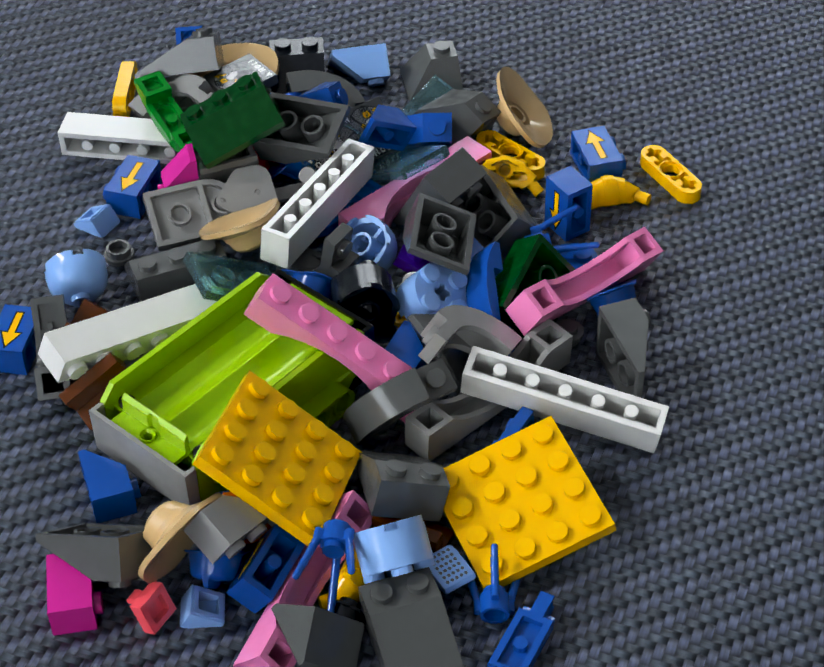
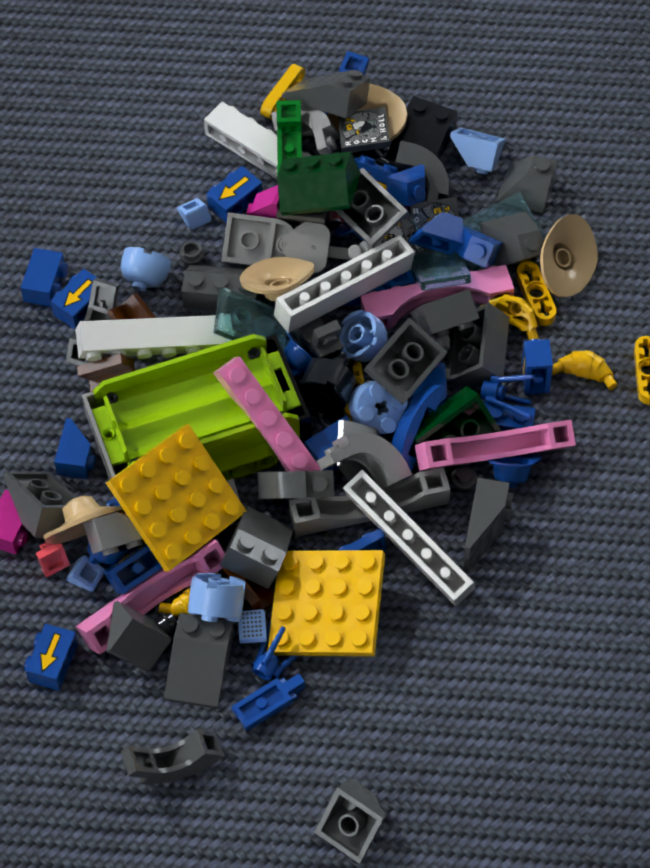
camera: 30 degrees right, 15 degrees up
blue plant [292,519,355,613] -> none
blue brick [570,126,626,182] -> none

